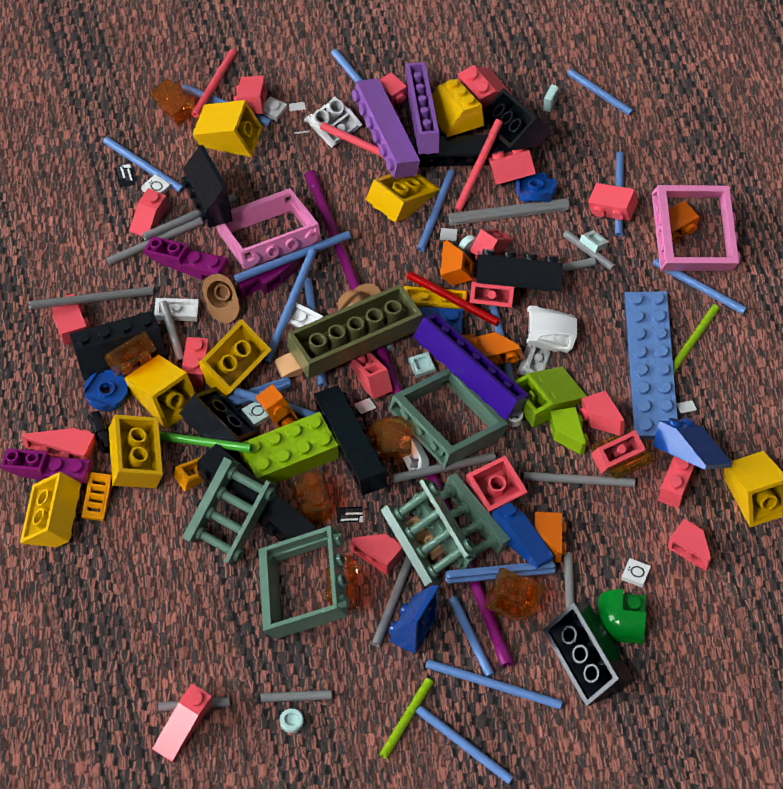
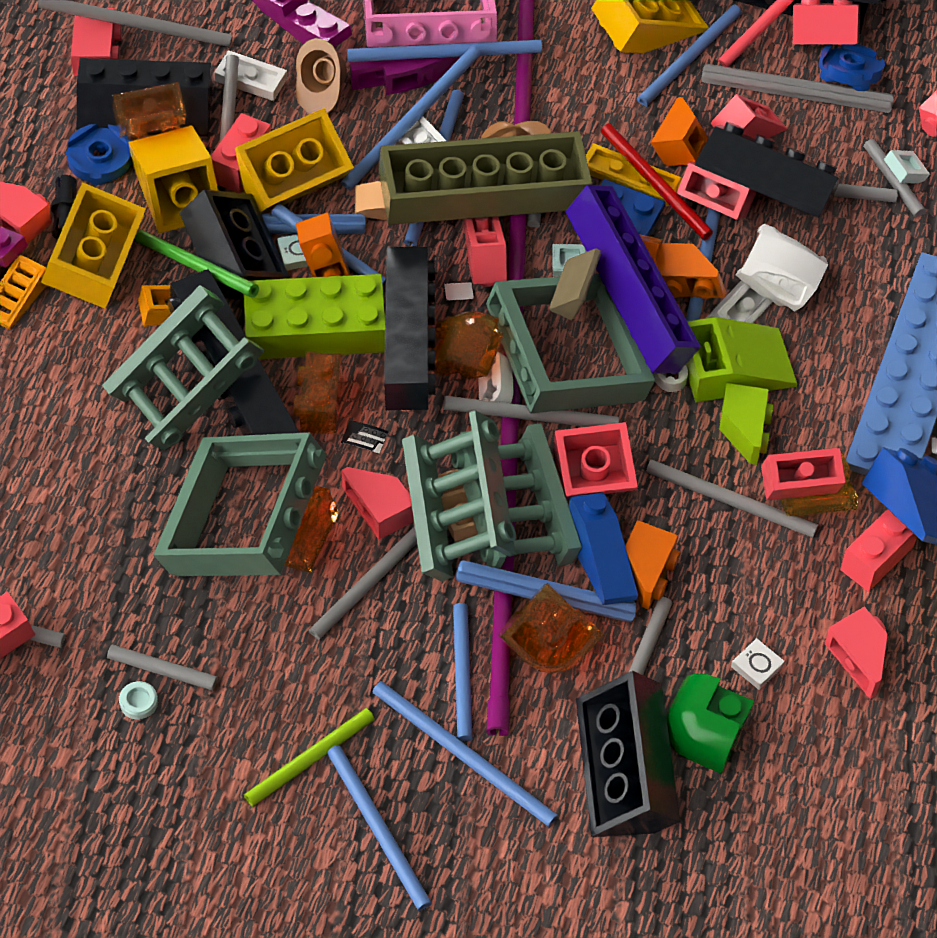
camera: 20 degrees right, 0 degrees up
blue slope [389,584,439,654] -> none
white sticker [440,228,457,241] -> none
light aqua tile [459,235,476,256] -> none
coral slope [579,390,625,436] -> none
none -> dark tan slope [549,248,601,320]

